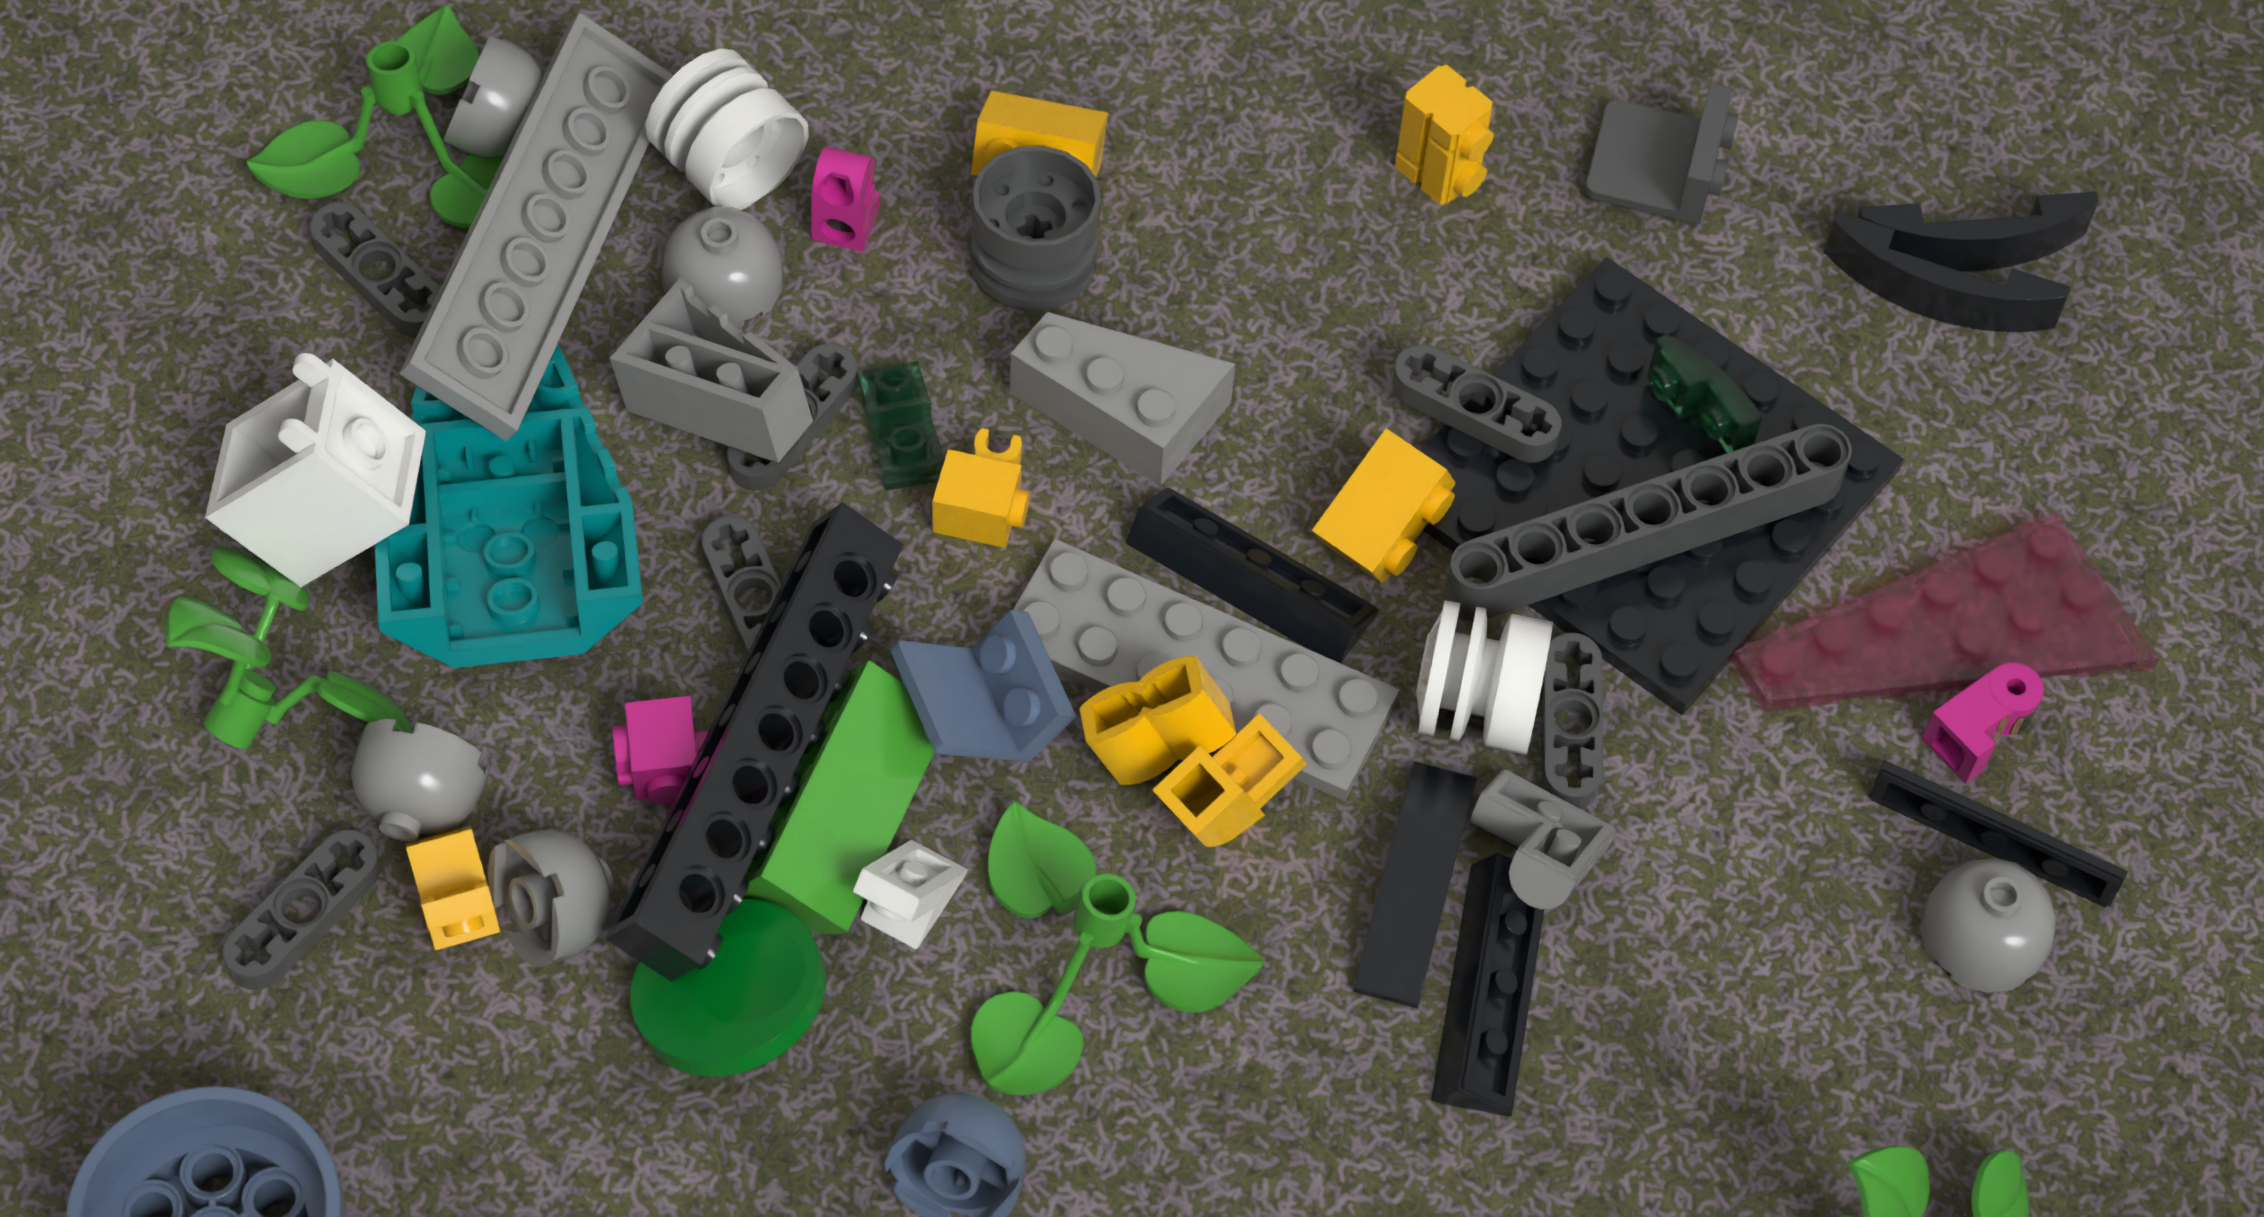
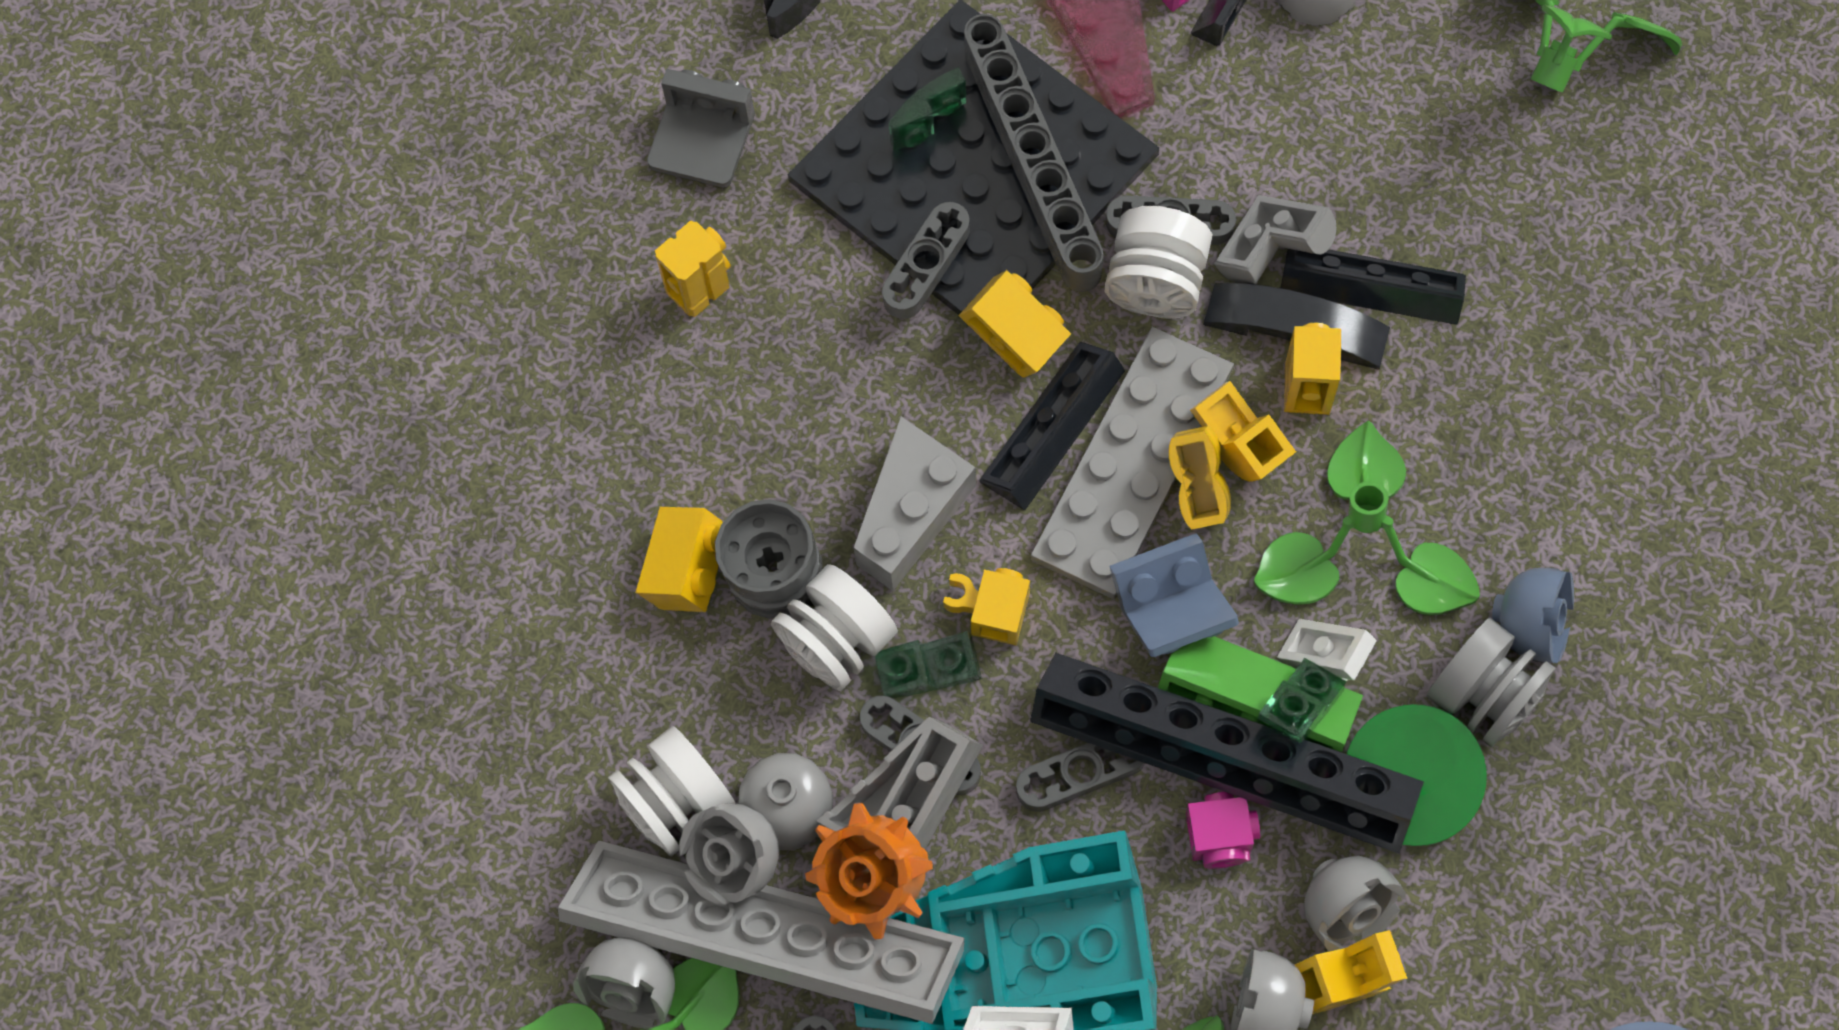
camera: 80 degrees left, 10 degrees up
dark pink leg [811,146,880,252] -> none
none -> light grey cylinder [679,803,779,905]
none -> white wheel [771,564,898,691]
none -> orange brick [805,803,933,940]
none -> clear green slope [1258,658,1347,743]
none -> yellow brick [1284,323,1341,415]
none -> light grey wheel [1426,618,1556,748]

